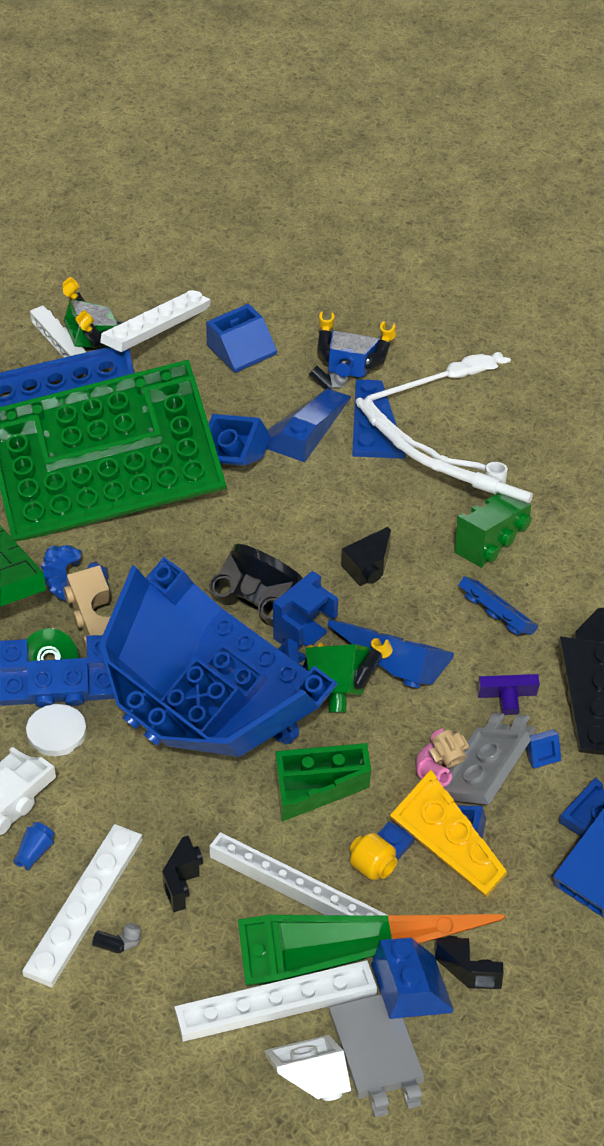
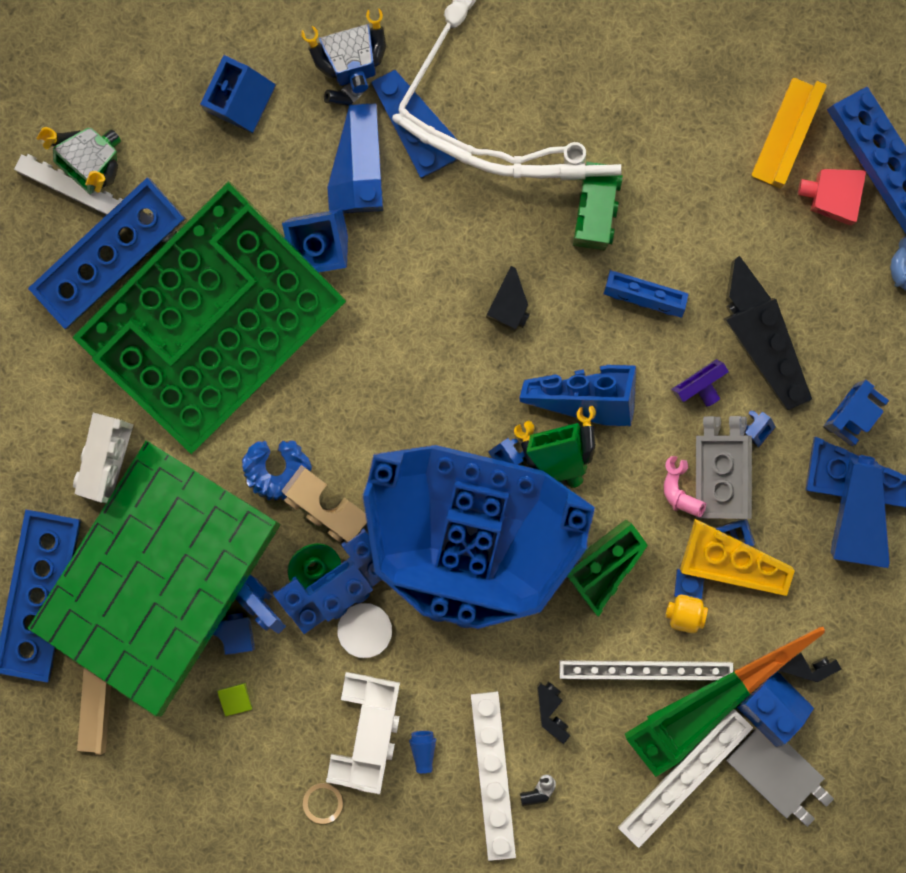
camera: 30 degrees left, 40 degrees up
white plate [100,290,211,352] -> none
black piece [209,543,303,627] -> none
white slope [264,1035,351,1101] -> none
blue panel [273,571,338,648] -> none
tan gear [429,730,470,768] -> none

